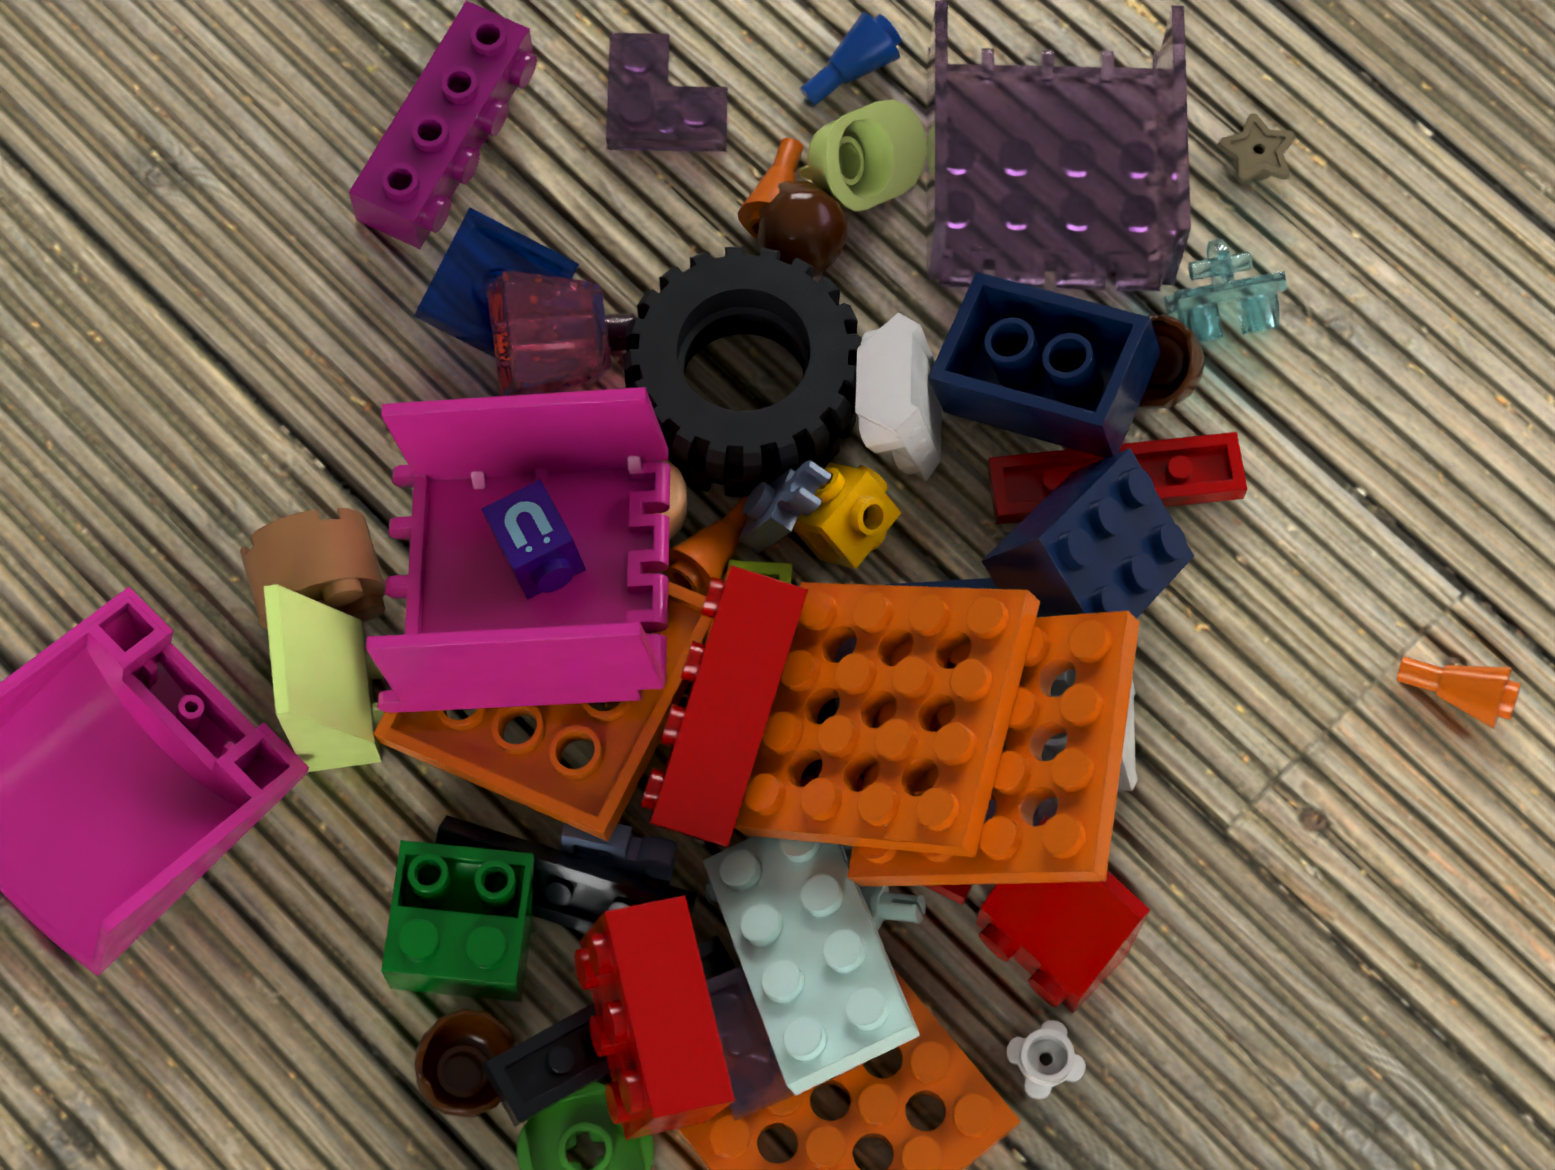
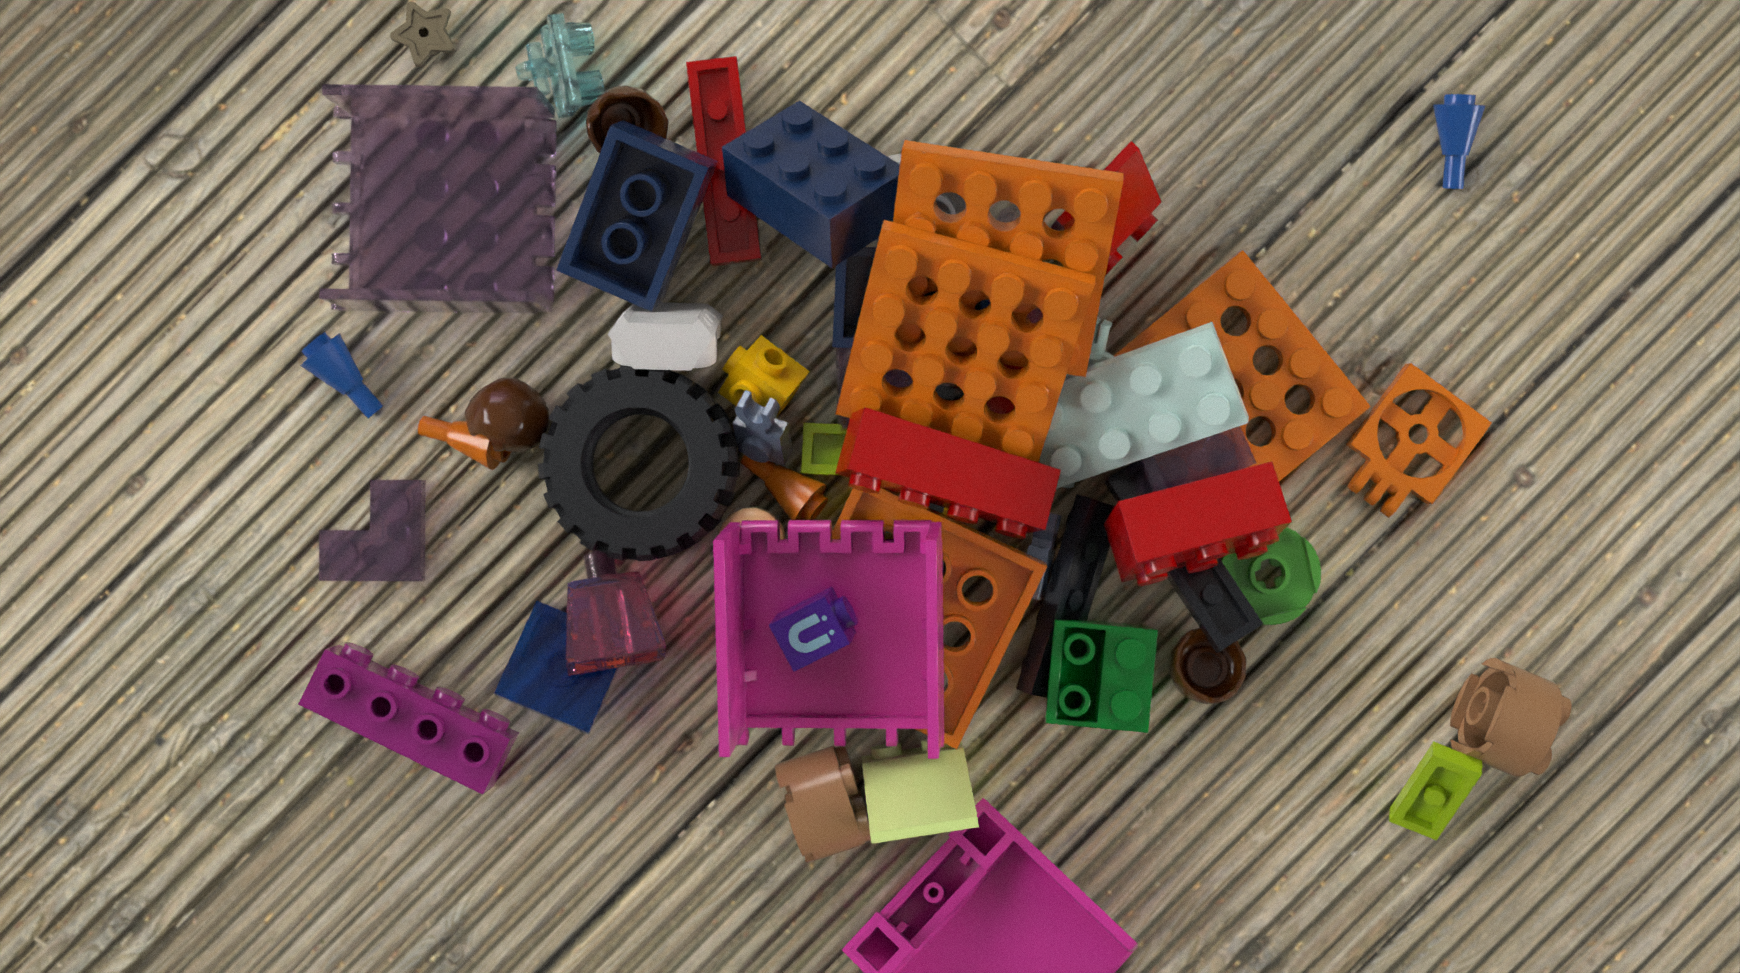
camera: 90 degrees left, 20 degrees up
yellowish green piece [798,99,927,212] -> none
white plate [1006,1020,1085,1099] -> none

